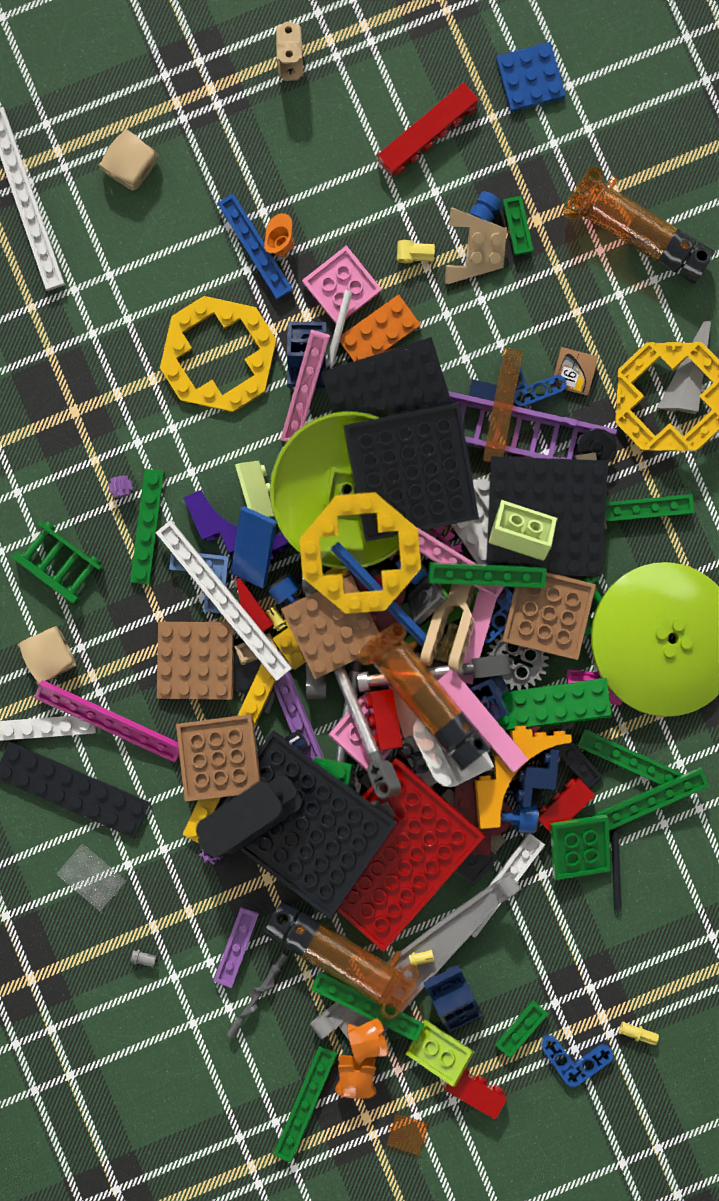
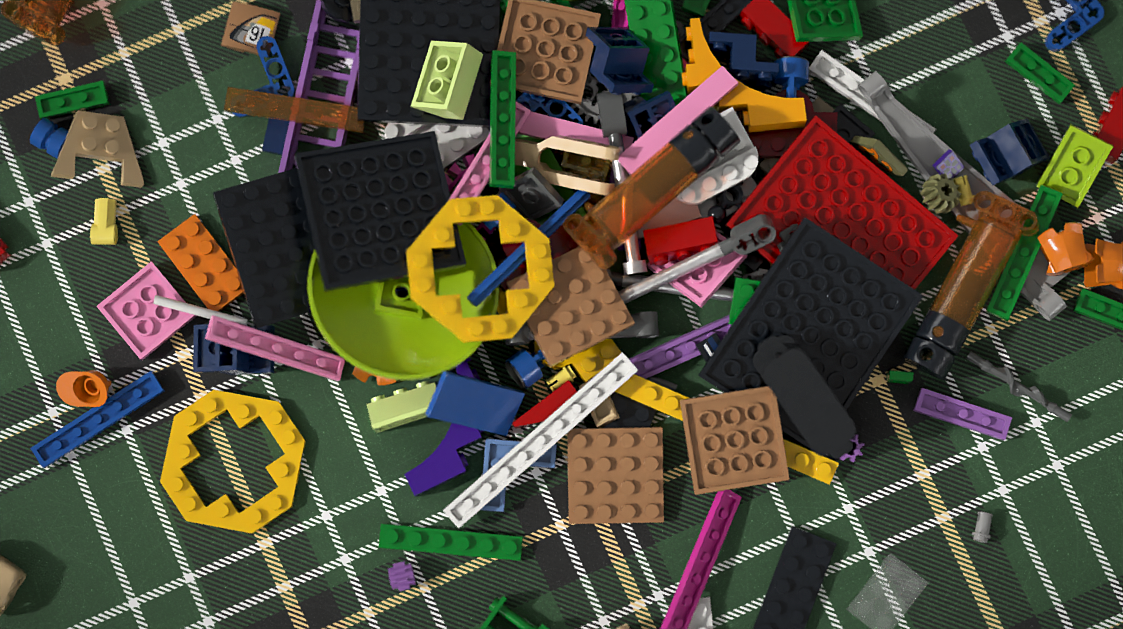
camera: 90 degrees left, 5 degrees down
none -> dark blue bracket [585,27,654,95]
none -> olive tile [850,136,908,176]
none -> green tile [886,370,914,384]
none -> olive gear [920,173,962,214]
none -> tile [932,149,965,178]

